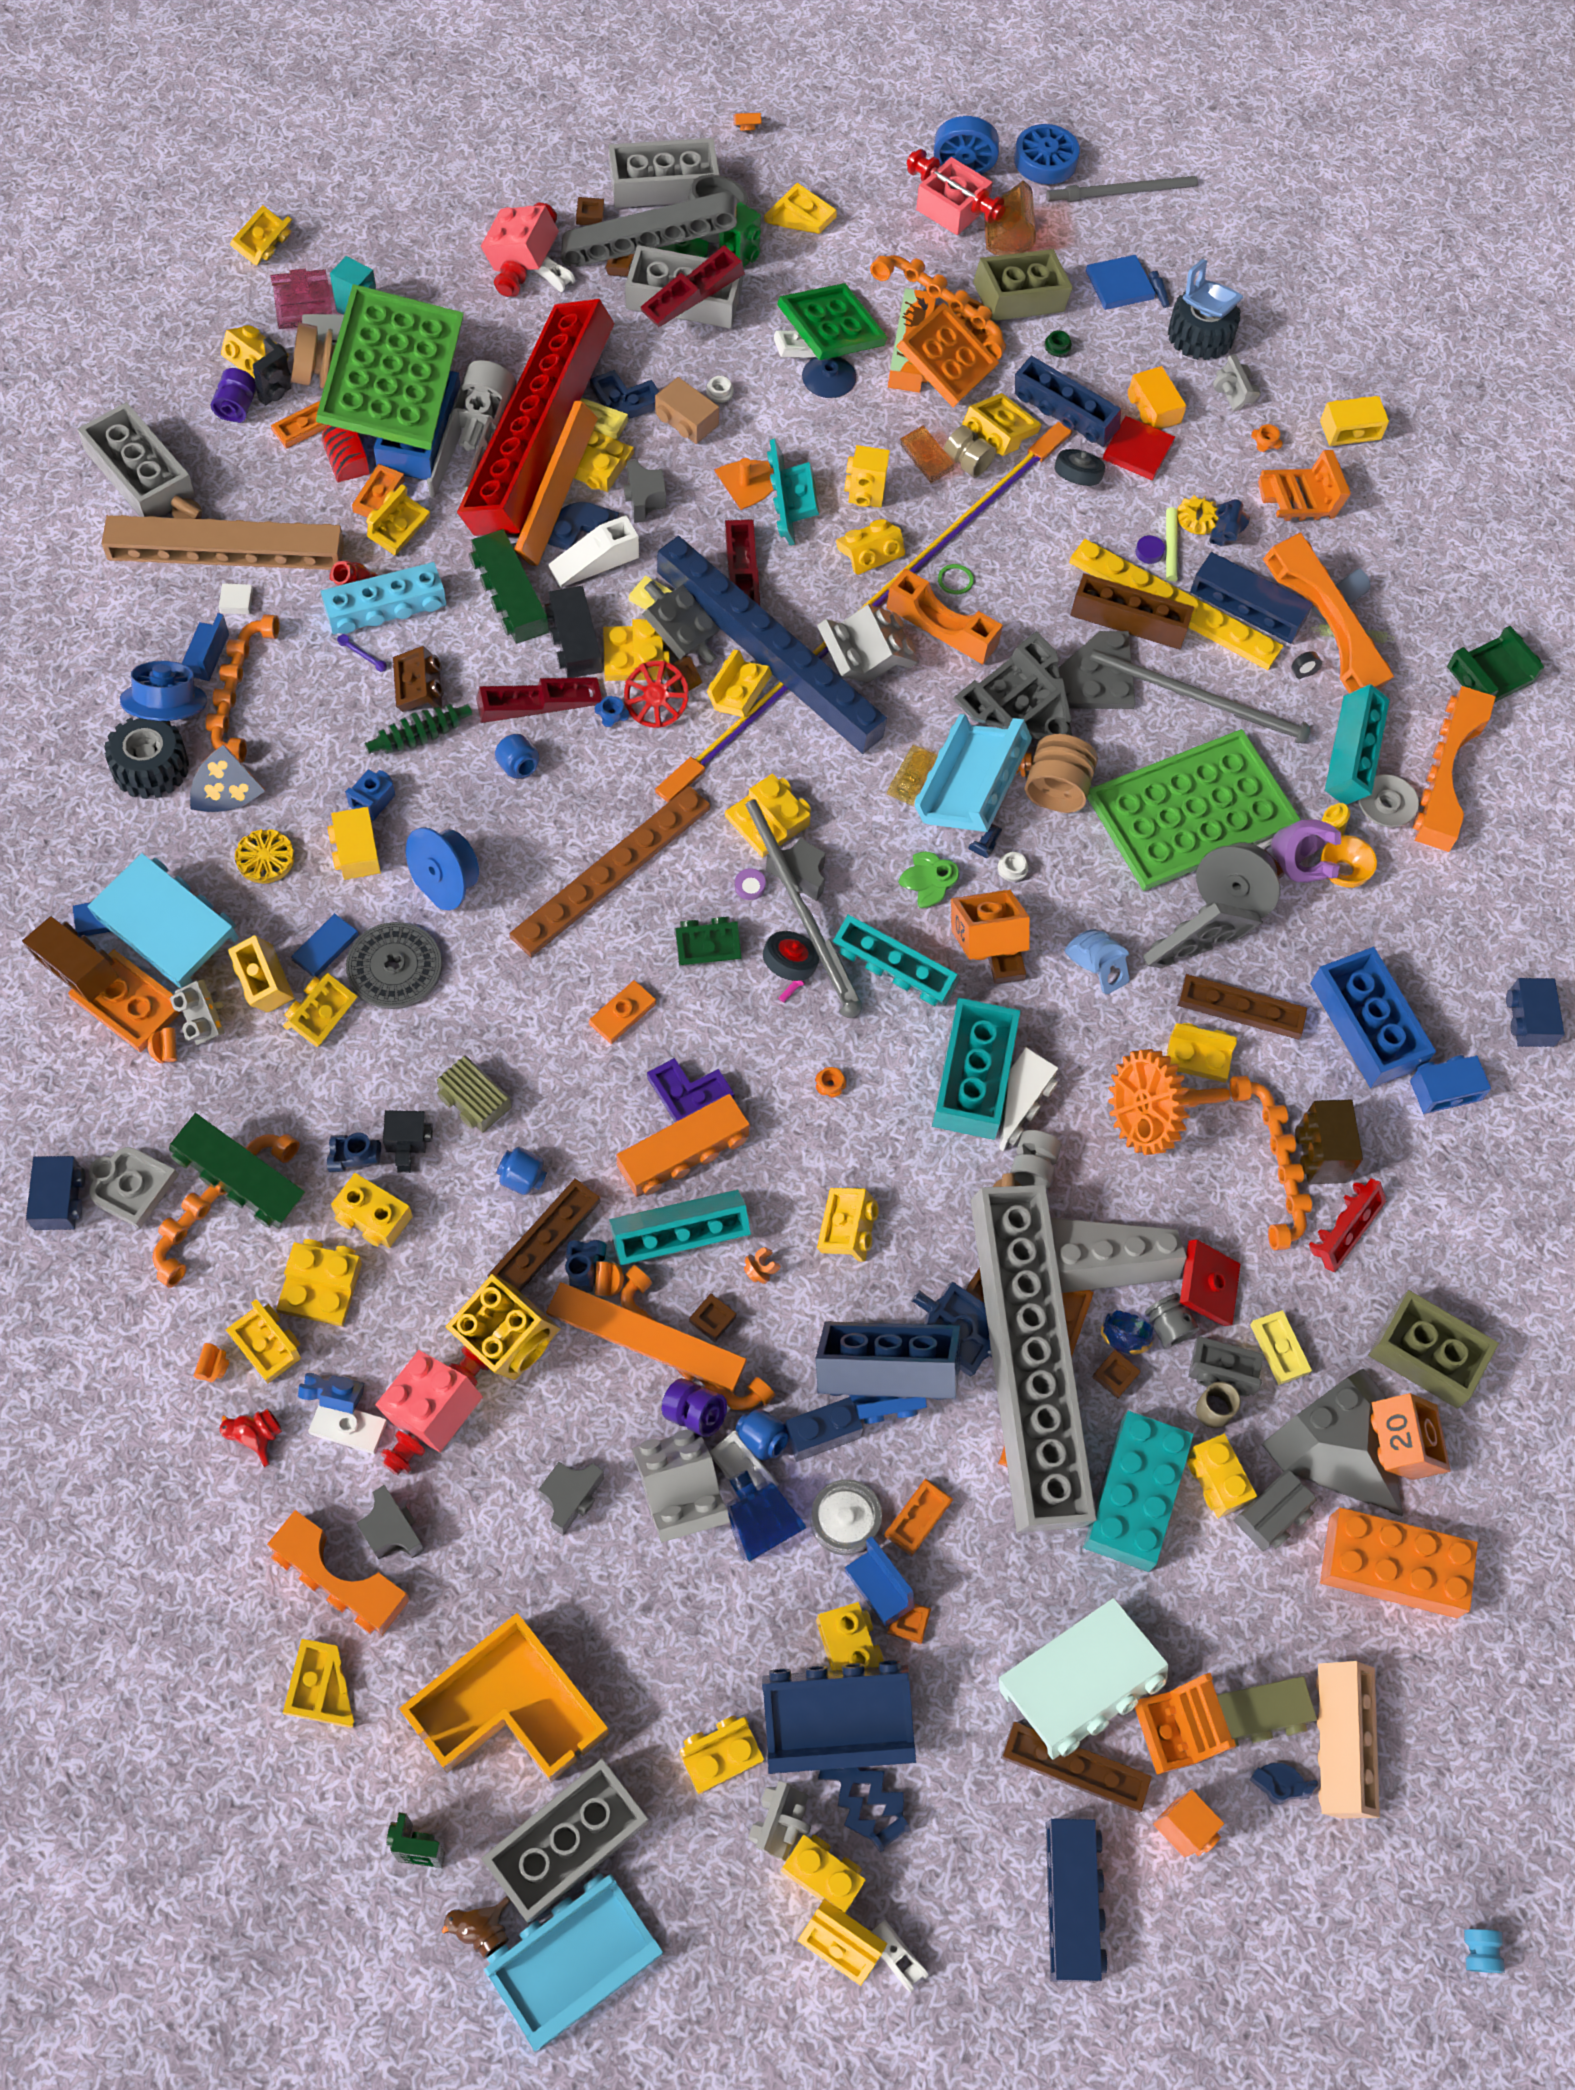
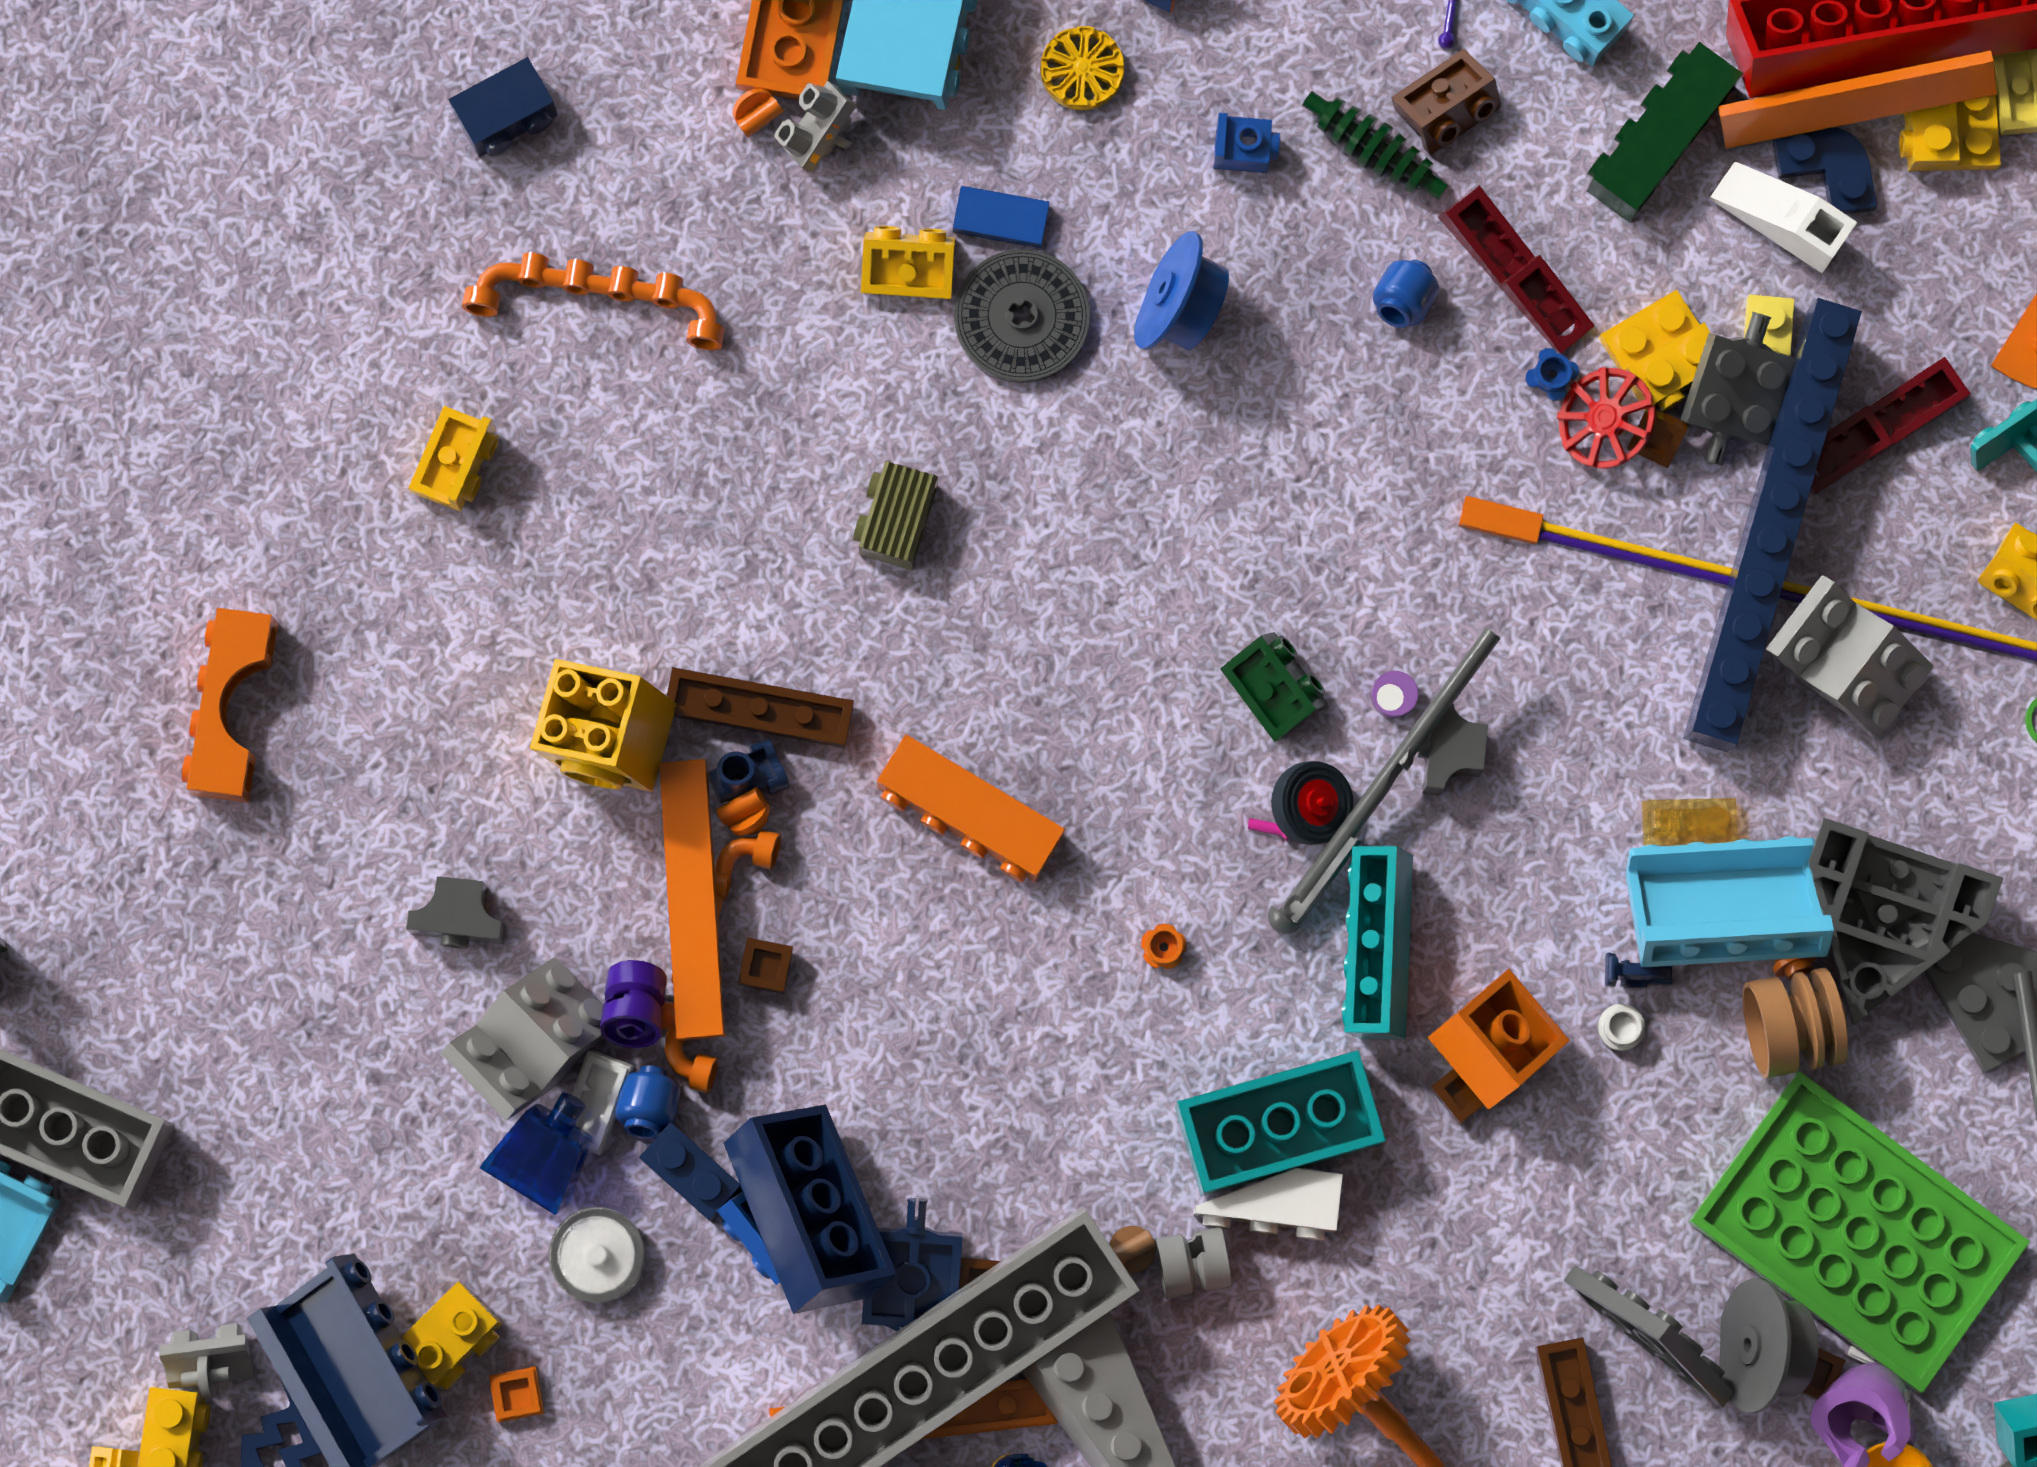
camera: 65 degrees right, 15 degrees up
light grey plate [89,1147,179,1229] -> none
dark green brick [169,1112,305,1229] -> none
orange plate [193,1343,229,1383] -> none
red animal [219,1408,282,1467] -> none
yellow brick [228,935,295,1013] -> none
yellow plate [276,1239,362,1327] -> none
yellow wing [282,1638,354,1728] -> none
blue plate [298,1373,365,1414] -> none
white plate [308,1405,387,1454] -> none
yellow brick [327,807,381,880] -> none
dark blue plate [327,1132,382,1173] -> none
yellow brick [331,1173,413,1249] -> none
dark grey brick [357,1485,424,1559] -> none
coral brick [375,1345,490,1476] -> none
black brick [383,1110,433,1173] -> none
light orange piece [399,1612,609,1783] -> none
blue head [496,1147,547,1195] -> none
dark orange plate [509,786,710,958] -> none
black brick [544,586,602,678] -> none
orange plate [589,980,656,1044] -> none
teal brick [609,1189,751,1265] -> none
dark grey brick [624,460,666,523] -> none
dark purple plate [647,1058,735,1122] -> none
yellow bracket [679,1715,764,1795] -> none
yellow bracket [707,649,772,717] -> none
yellow plate [725,773,811,858] -> none
orange plate [744,1247,781,1284] -> none
yellow bracket [817,1188,879,1262] -> none
blue panel [845,1536,915,1627] -> none
orange plate [884,1478,953,1557] -> none
orange arch [886,568,1003,665] -> none
bright green plate [898,851,959,908] -> none
medium blue piece [1064,929,1129,994] -> none
yellow bracket [1166,1023,1237,1083] -> none
yellow plate [1322,803,1350,835] -> none

